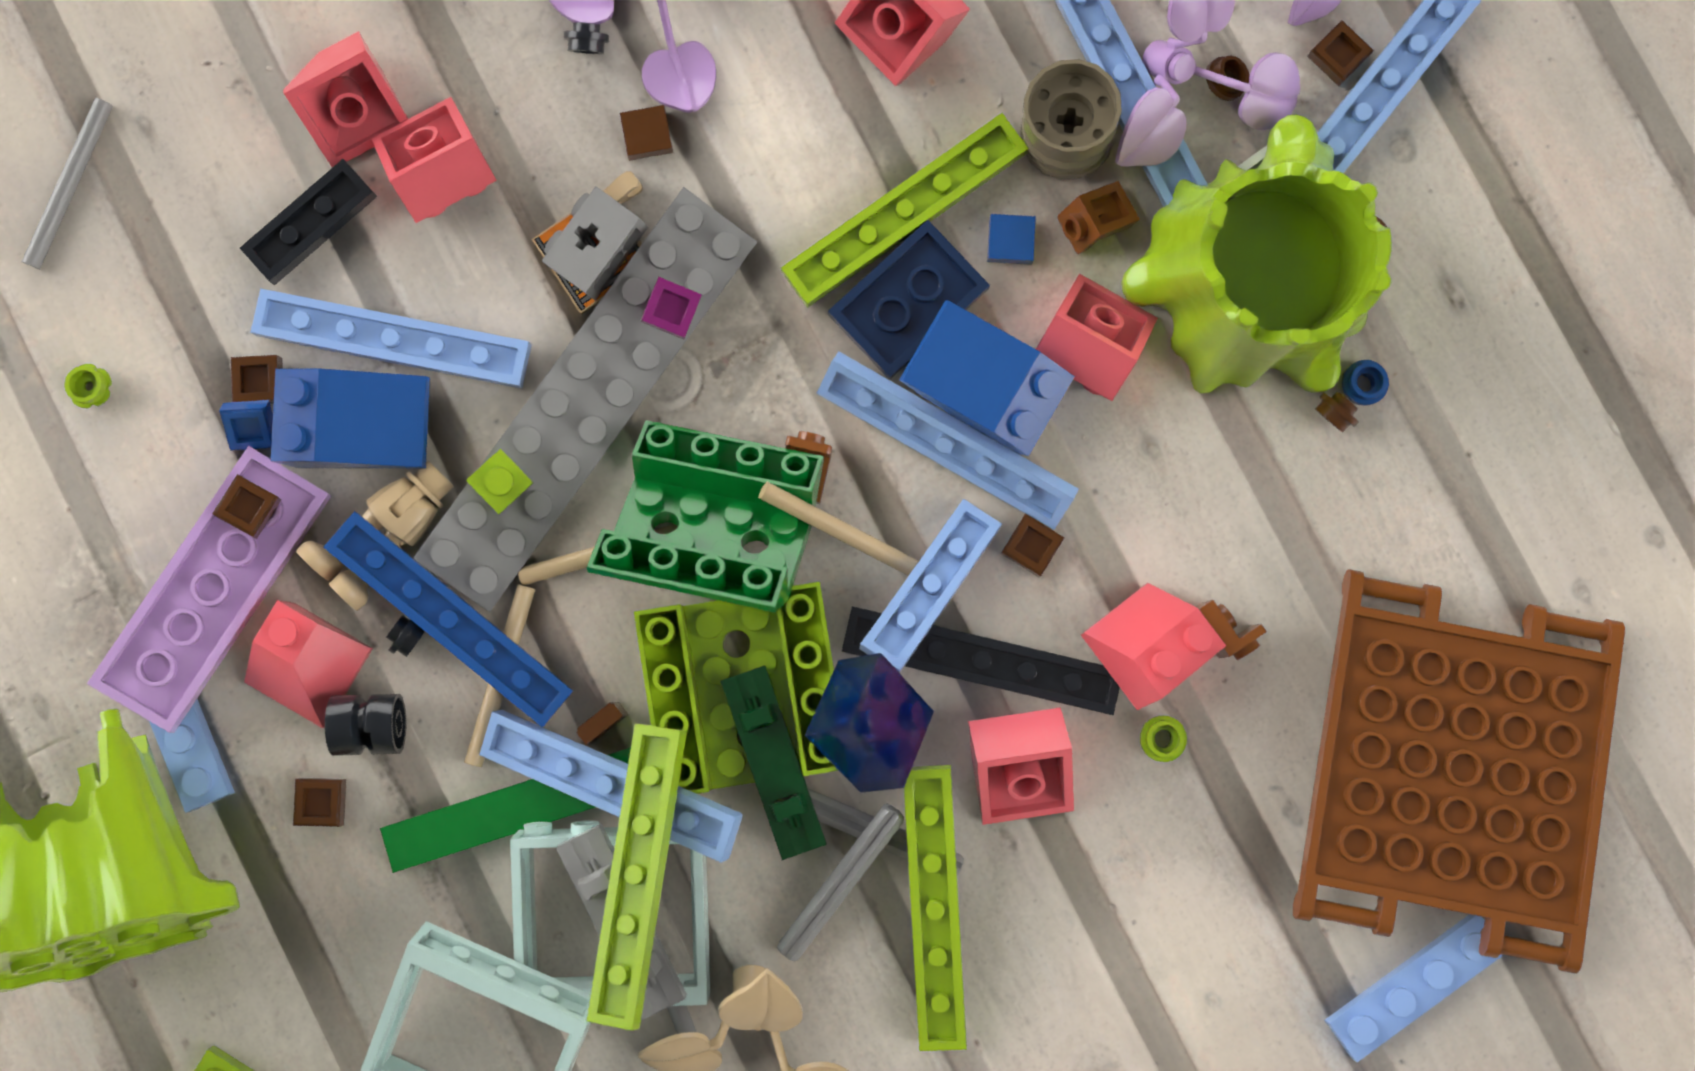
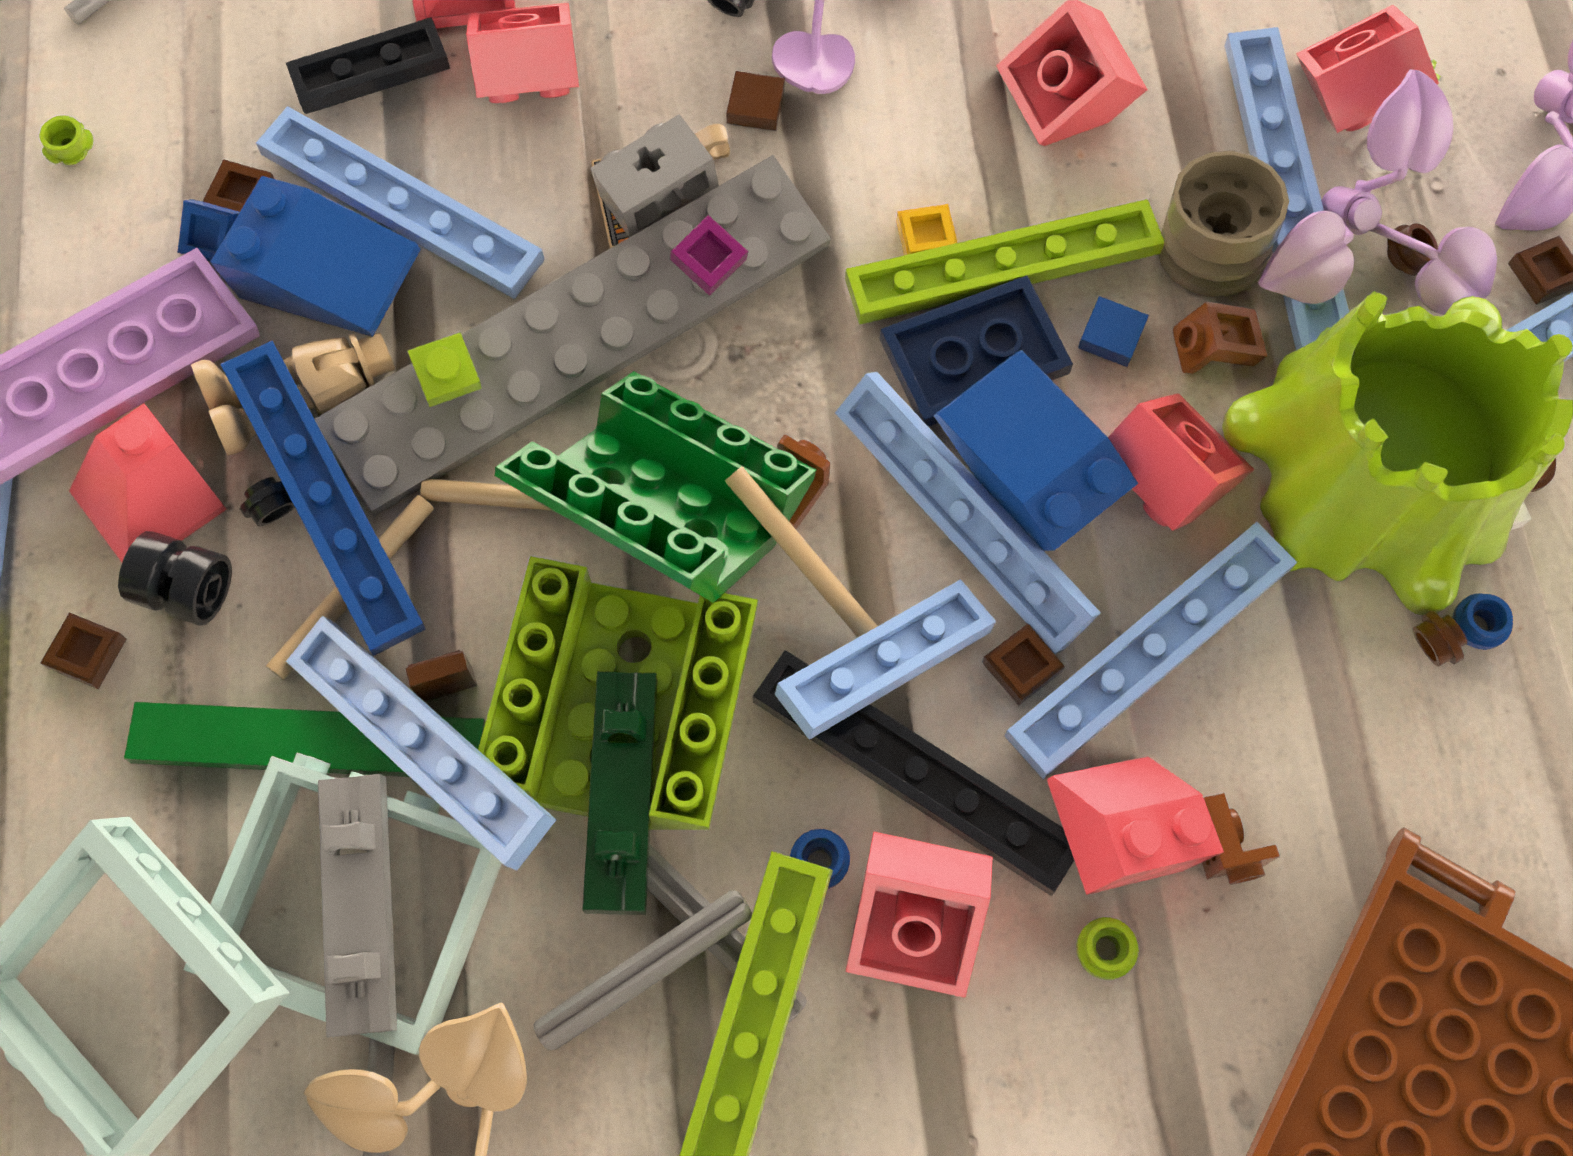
camera: 20 degrees right, 15 degrees down
reddish brown tile [212,474,281,539] -> none
lime plate [586,723,687,1031] -> none
clear blue brick [805,653,934,793] -> none
none -> blue plate [790,829,850,889]
none -> yellow tile [896,204,958,255]
none -> light blue plate [1004,522,1297,780]

